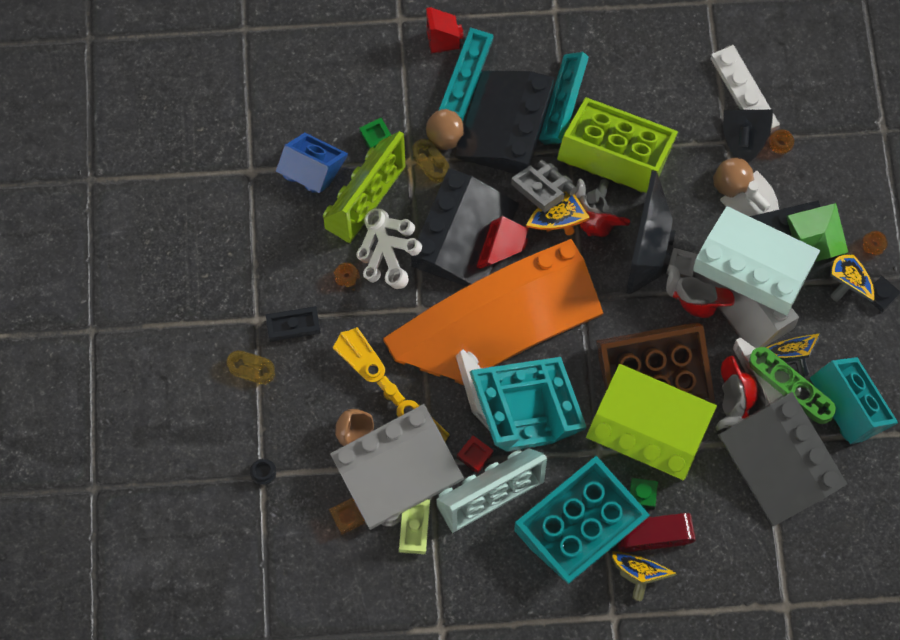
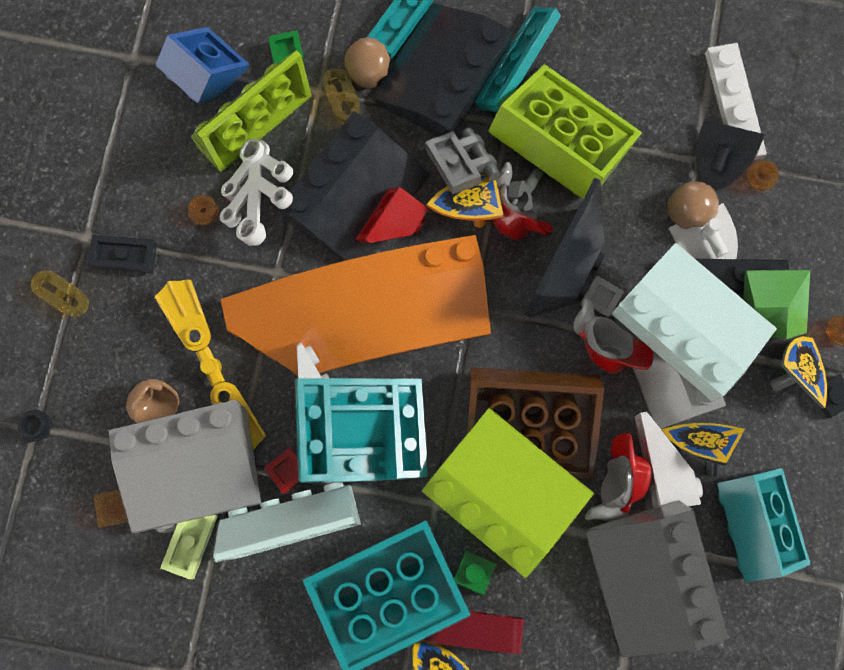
camera: 15 degrees right, 10 degrees up
bright green beam [749,347,836,424] -> none

